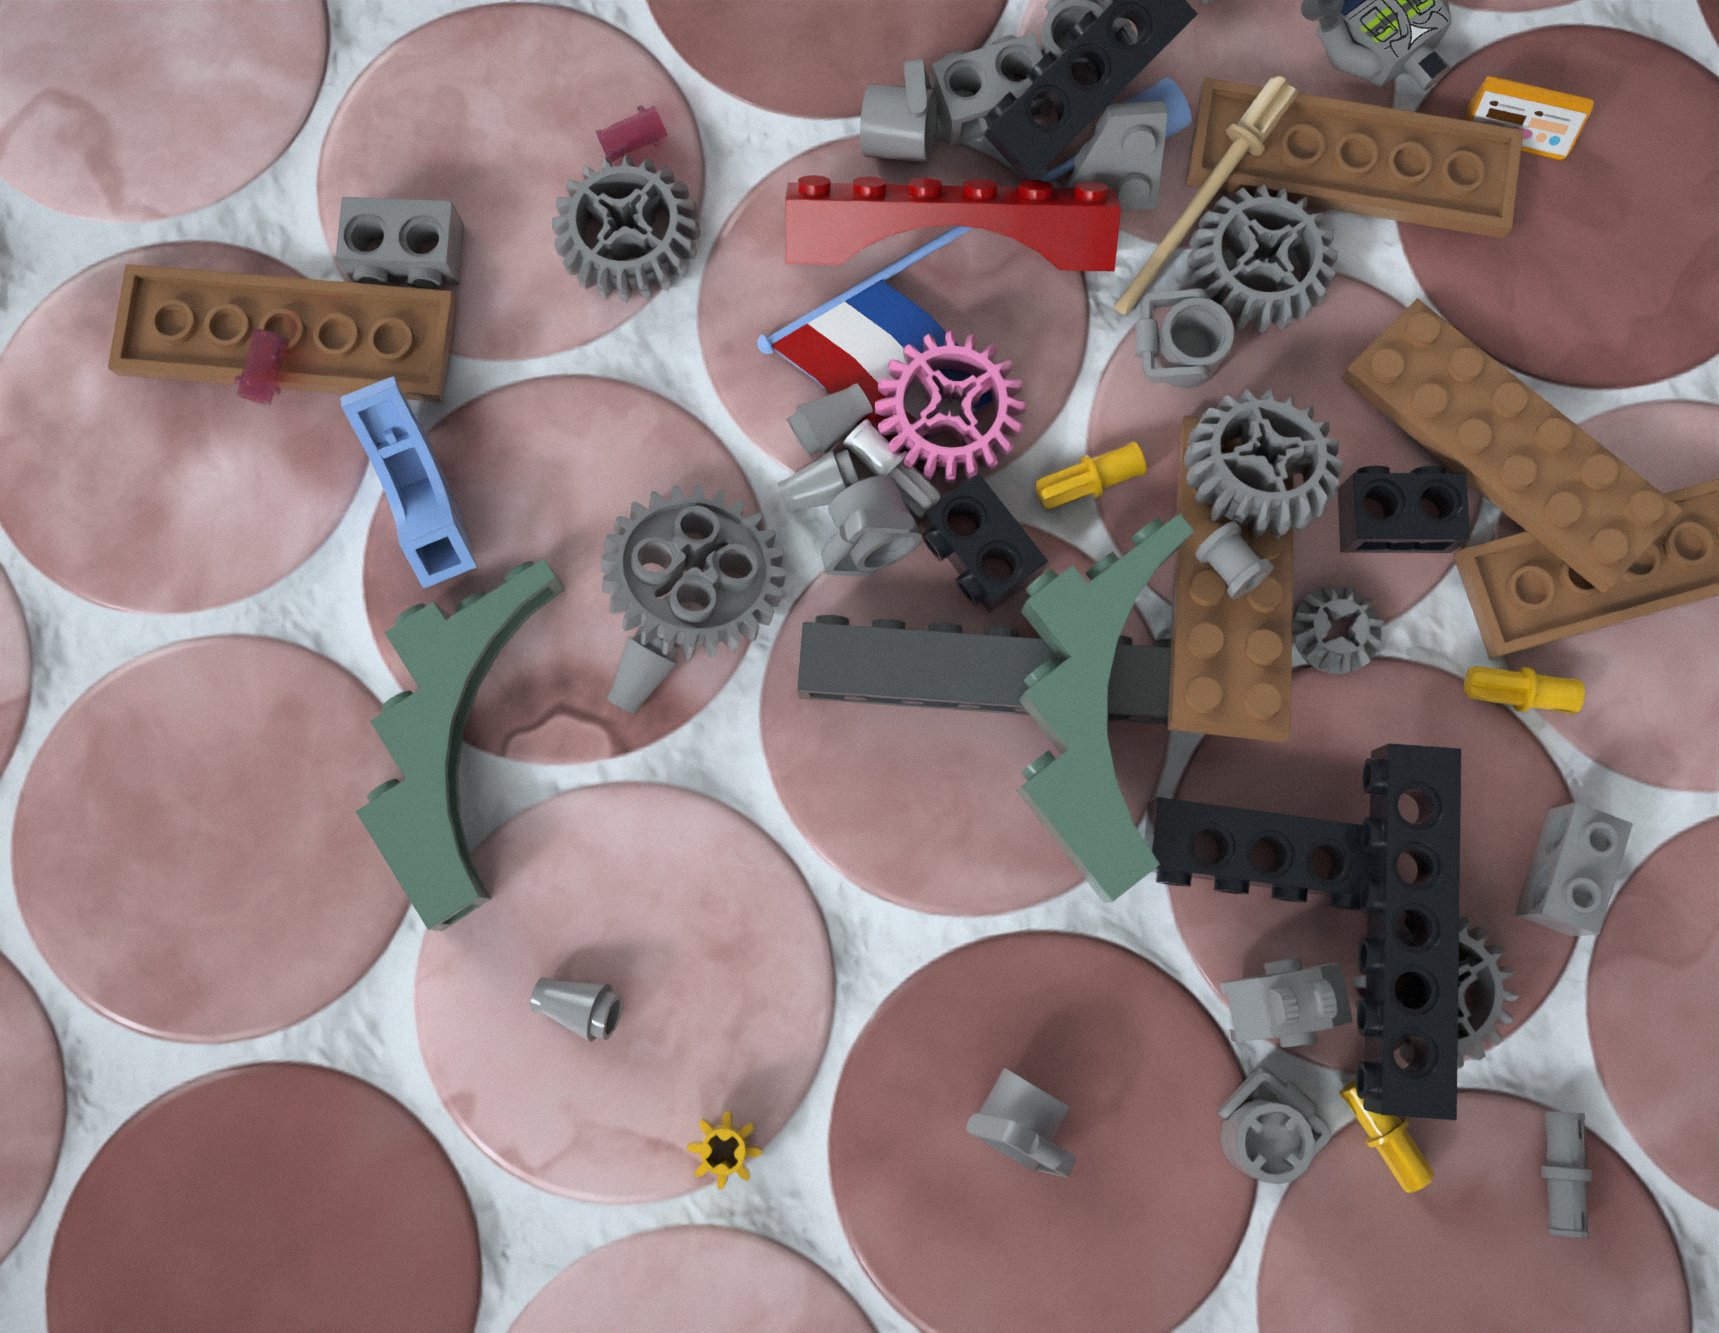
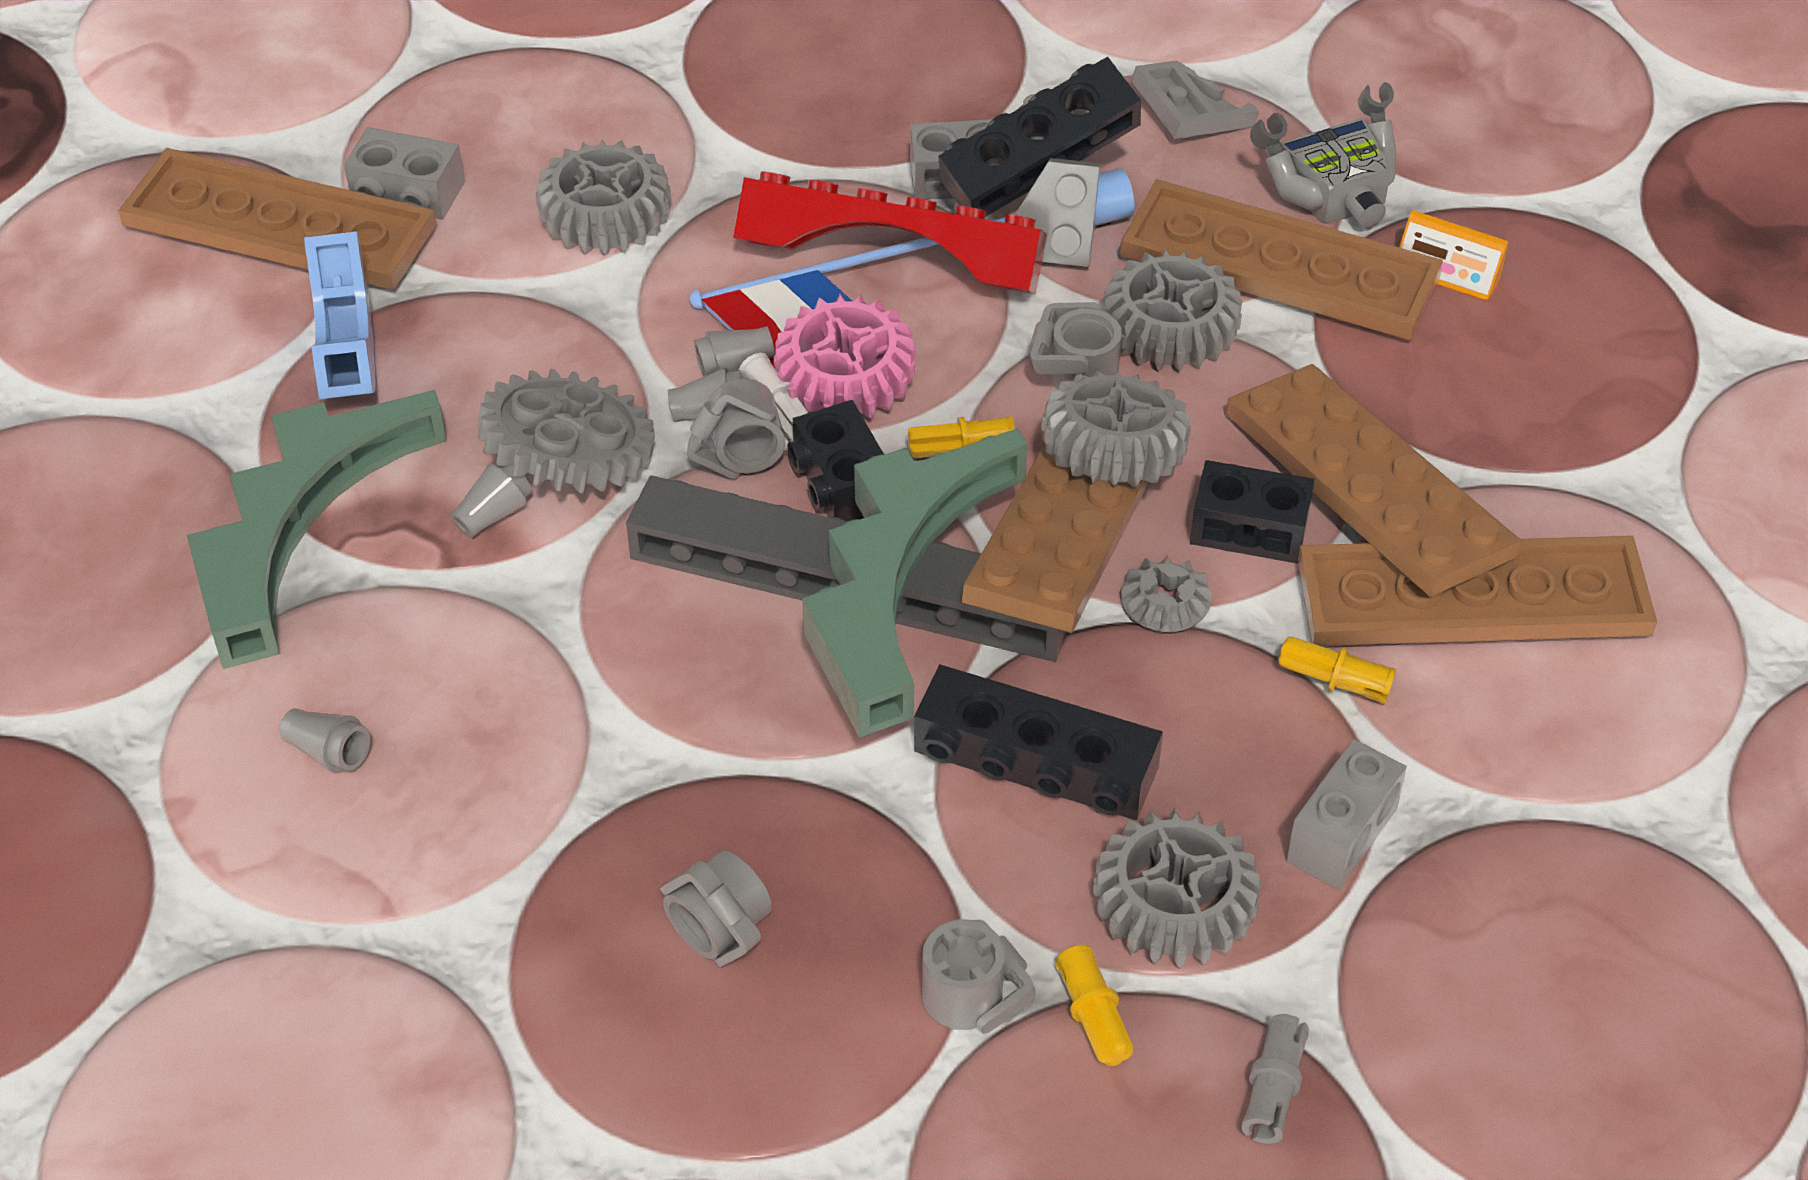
camera: 15 degrees right, 30 degrees down
clear pink pin [234,329,289,405] -> none
clear pink pin [595,105,668,163] -> none
yellow gear [687,1110,763,1189] -> none
light grey piece [860,59,938,162] -> none
tan piece [1114,75,1298,316] -> none
light grey bush [1195,521,1274,600] -> none
light grey hinge [1220,958,1353,1047] -> none
black brick [1355,743,1461,1120] -> none

